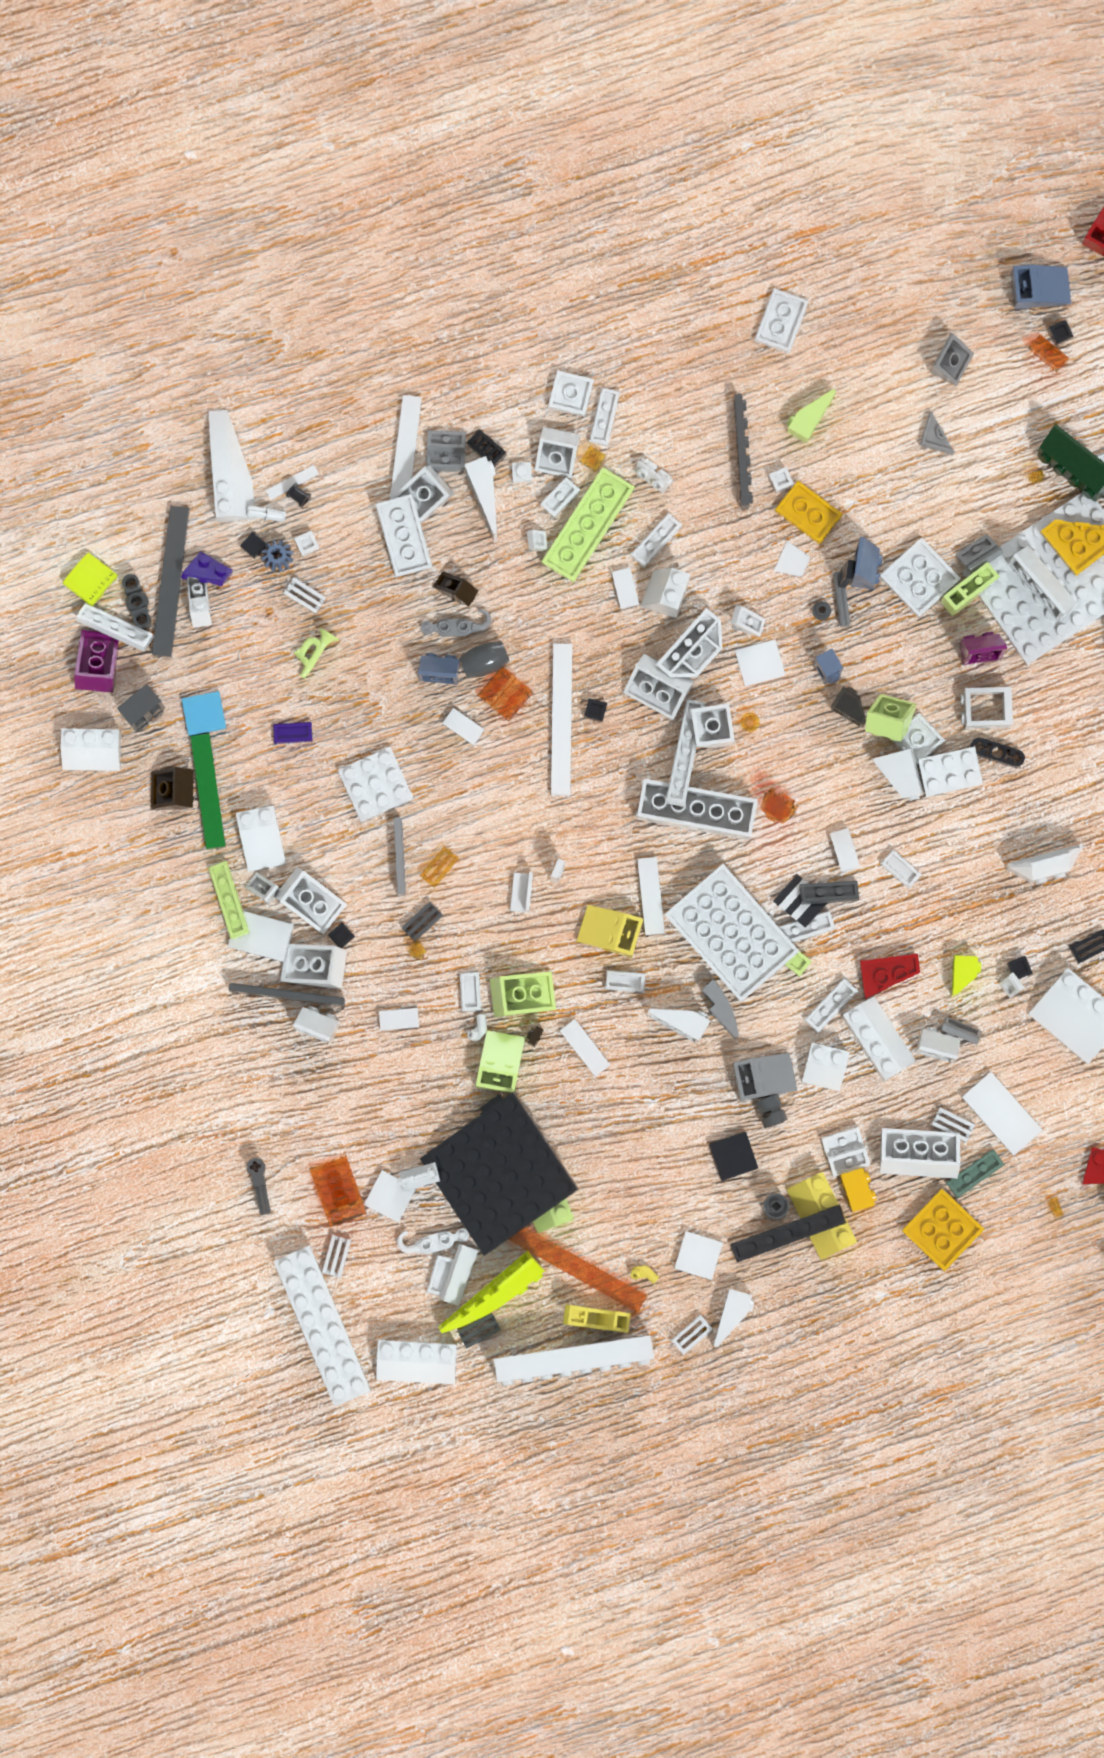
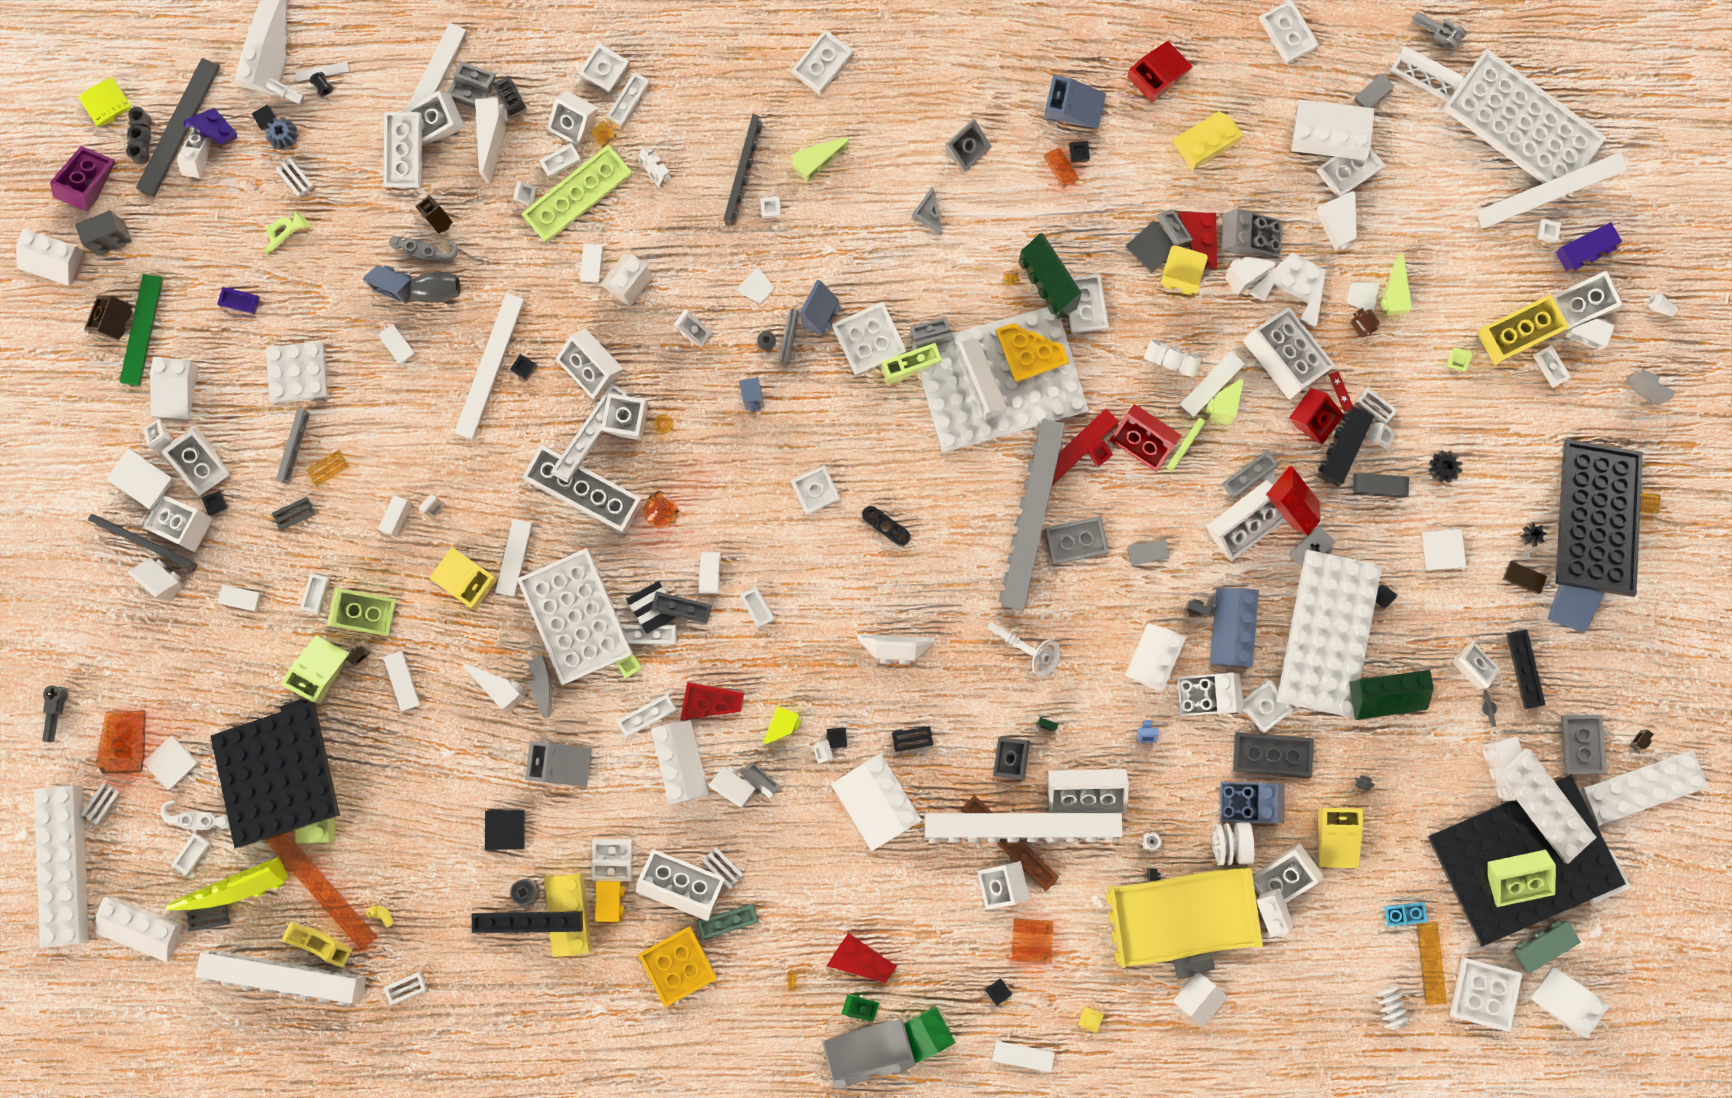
camera: 20 degrees right, 0 degrees up
white plate [76,603,153,652] -> none
medium azure tile [182,691,227,737] -> none
yellowish green tile [208,861,250,940] -> none
white plate [294,531,320,557] -> none
white hinge [397,1162,440,1191] -> none
clear yellow plate [408,941,426,960] -> none
white tile [440,1244,478,1306] -> none
white arm [467,1014,487,1041] -> none
clear orange slope [478,667,533,722] -> none
white plate [512,462,532,483] -> none
white tile [605,970,645,993] -> none
white tile [630,513,683,568] -> none
white wedge [656,608,722,678] -> none
white tile [674,1231,723,1280] -> none
white slope [713,1289,755,1347] -> none
white sticker [735,639,786,687] -> none
dark grey wheel [755,1094,788,1129] -> none
yellow tile [774,480,843,545] -> none
white slope [802,1043,850,1091] -> none
clear smoke slope [830,686,866,728] -> none
black tile [838,560,856,588] -> none
yellowish green slope [865,694,917,741] -> none
white slope [873,749,924,801] -> none
white plate [918,746,983,797] -> none
magenta slope [959,632,1007,666] -> none
white window [960,687,1013,729] -> none
white tile [961,1072,1043,1156] -> none

